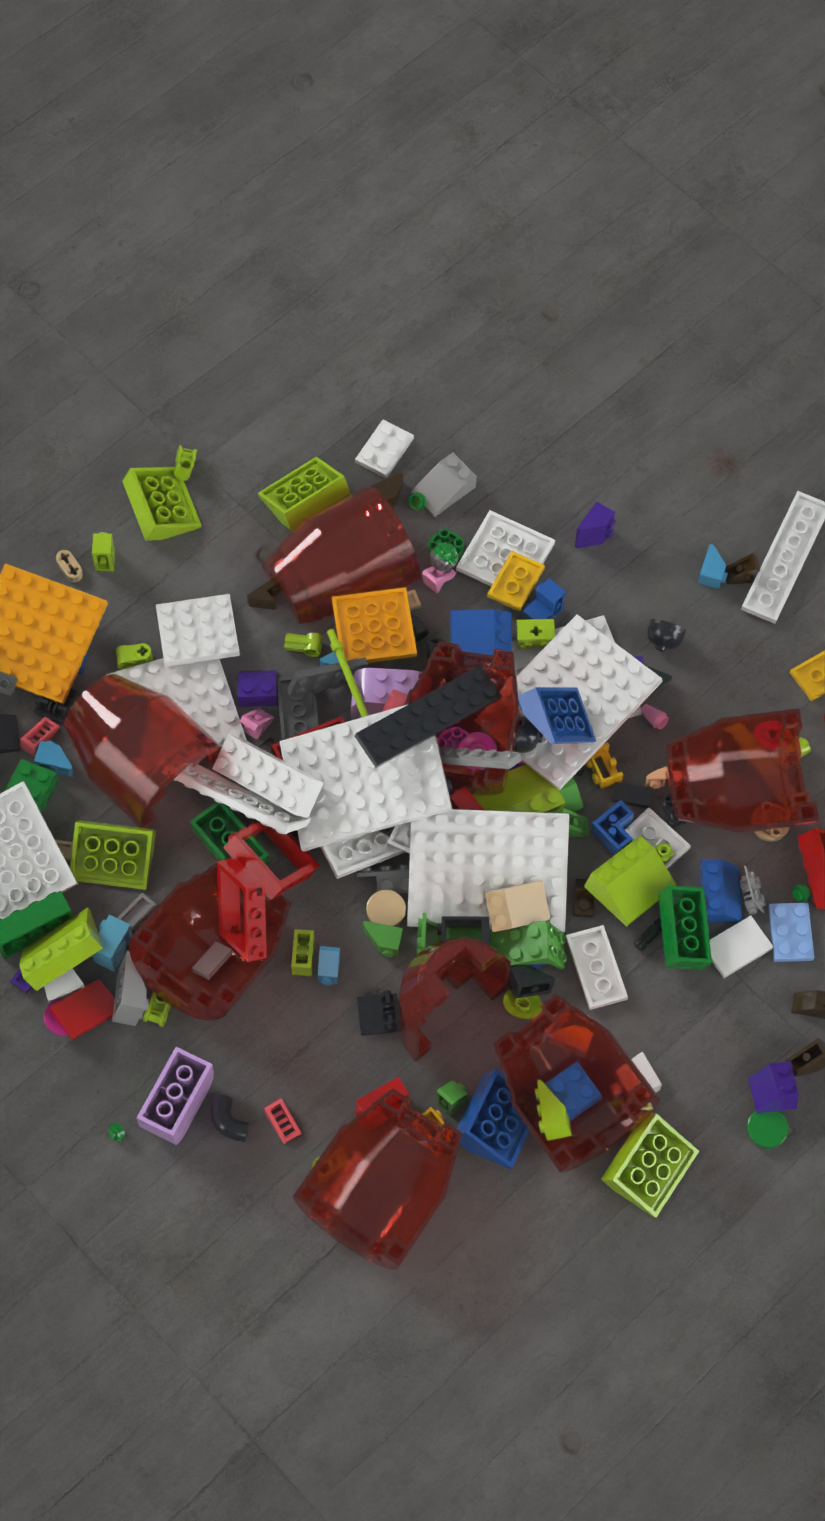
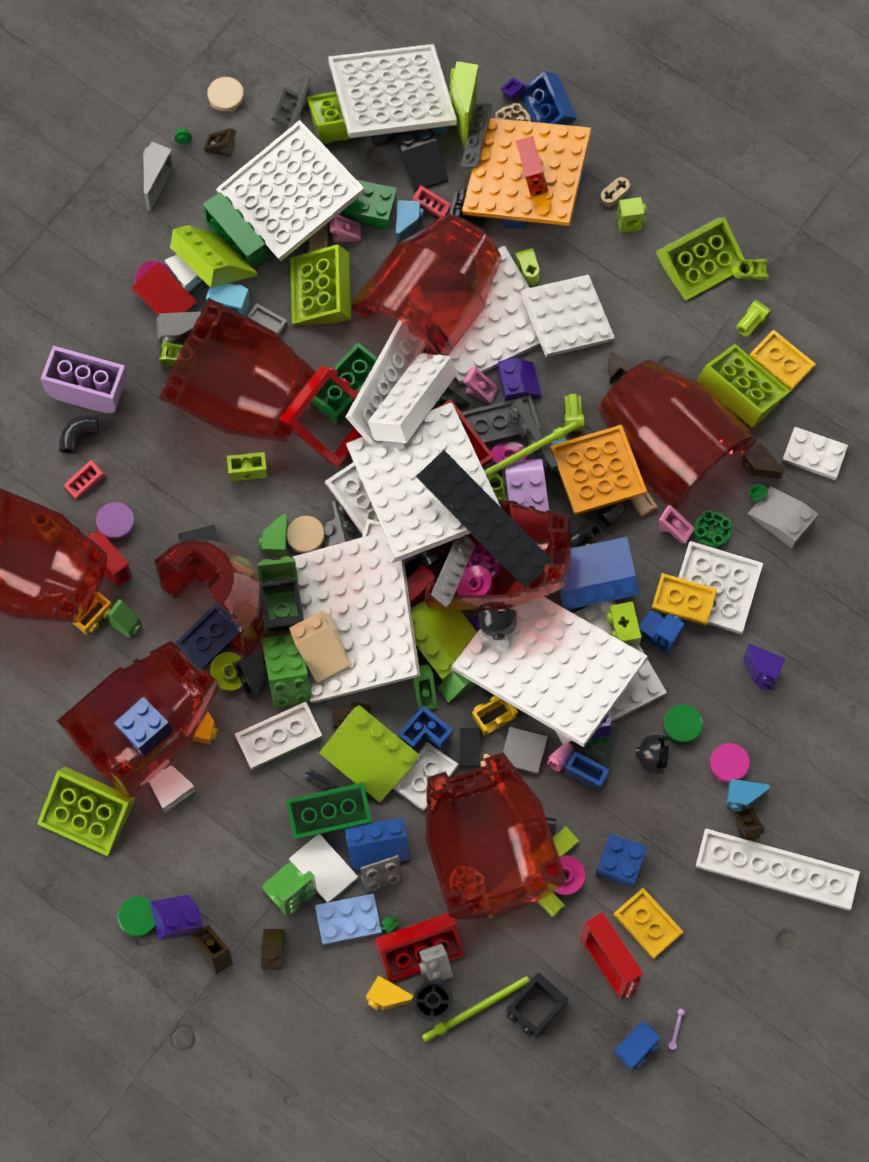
camera: 80 degrees right, 5 degrees up
green plate [108,1122,125,1143] -> none
light grey tile [192,942,233,980] -> none
red window [217,858,267,962] -> none
dark azure slope [318,946,341,986] -> none
coral slope [382,689,407,712] -> none
piece [429,542,459,572] -> none
blue slope [452,1068,540,1169] -> none
blue slope [517,687,596,744] -> none
lime slope [535,1080,572,1141] -> none
lime plate [655,843,673,862] -> none
none -> medium lavender tile [96,502,135,540]
none -> dark blue plate [175,603,244,670]
none -> bright green bracket [262,862,317,917]
none -> bright pink slope [329,215,361,243]
none -> dark pink dish [491,442,528,464]
none -> light grey tile [500,727,547,775]
none -> window [516,136,548,196]
none -> blue brick [564,751,610,792]
none -> blue brick [595,833,648,889]
none -> green tile [663,705,703,744]
none -> dark pink tile [710,743,750,783]
none -> lime piece [736,300,771,337]
none -> yellow tile [749,330,816,391]

